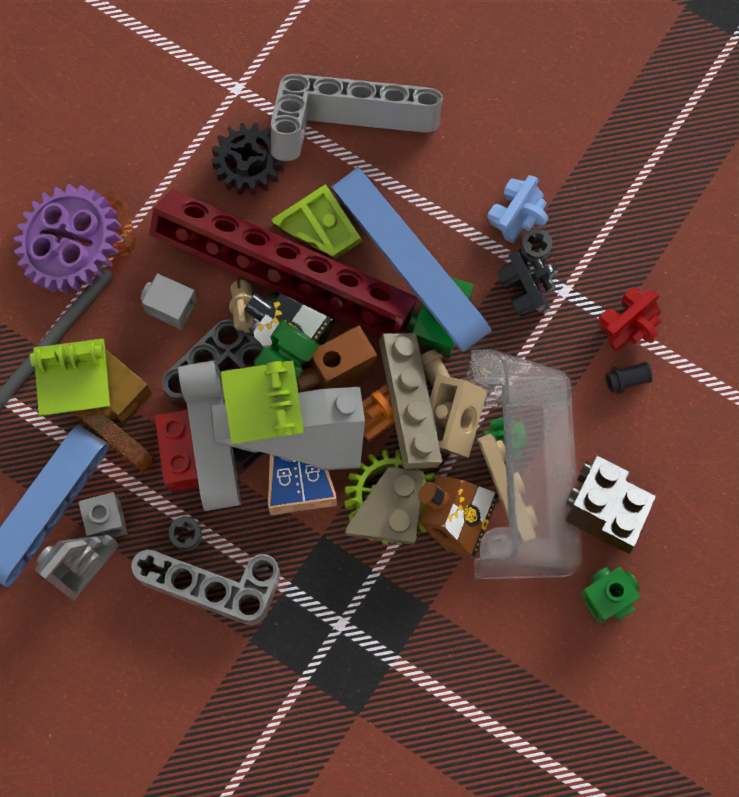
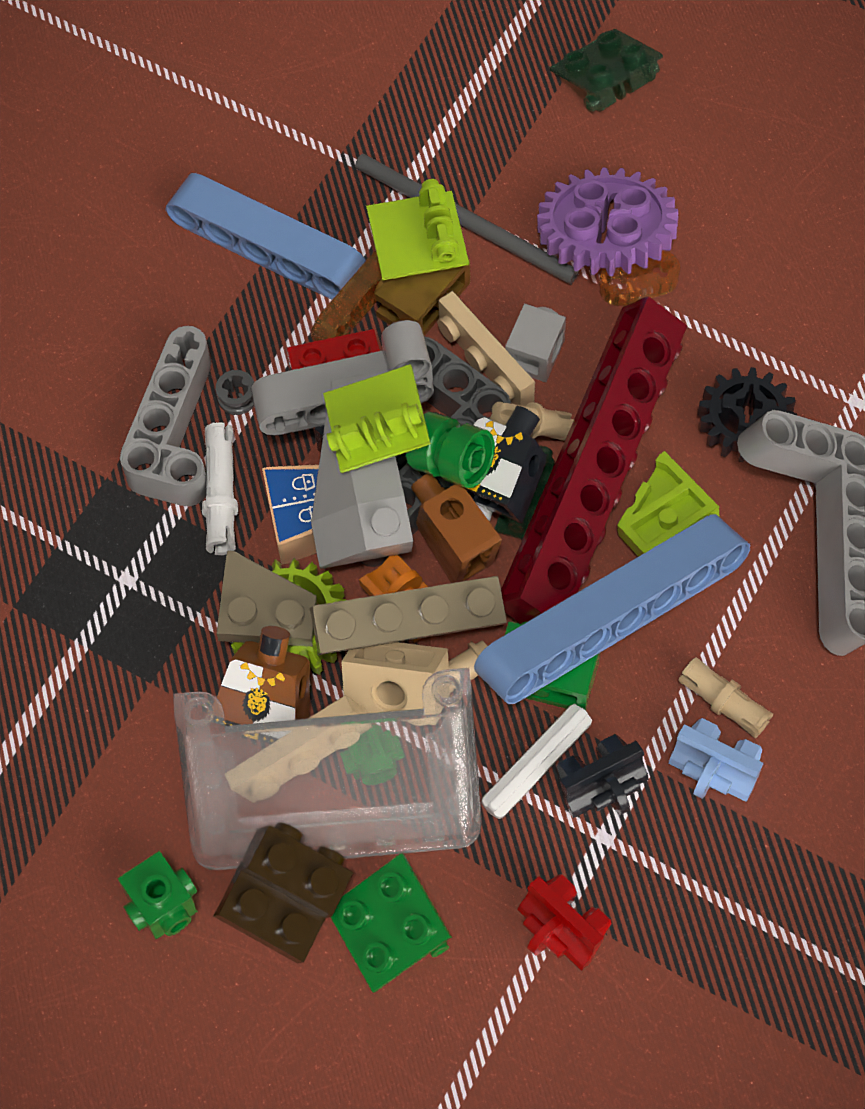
camera: 90 degrees right, 10 degrees down
light grey wedge [34,535,120,601] -> none
light grey brick [78,492,128,538] -> none
dark grey bush [521,228,553,262] -> none
black pin [605,361,653,394] -> none
none -> white pin [202,423,238,555]
none -> green hinge [331,853,452,993]
none -> tan plate [437,291,535,406]
none -> white axle [481,704,592,819]
none -> tan pin [679,657,773,738]

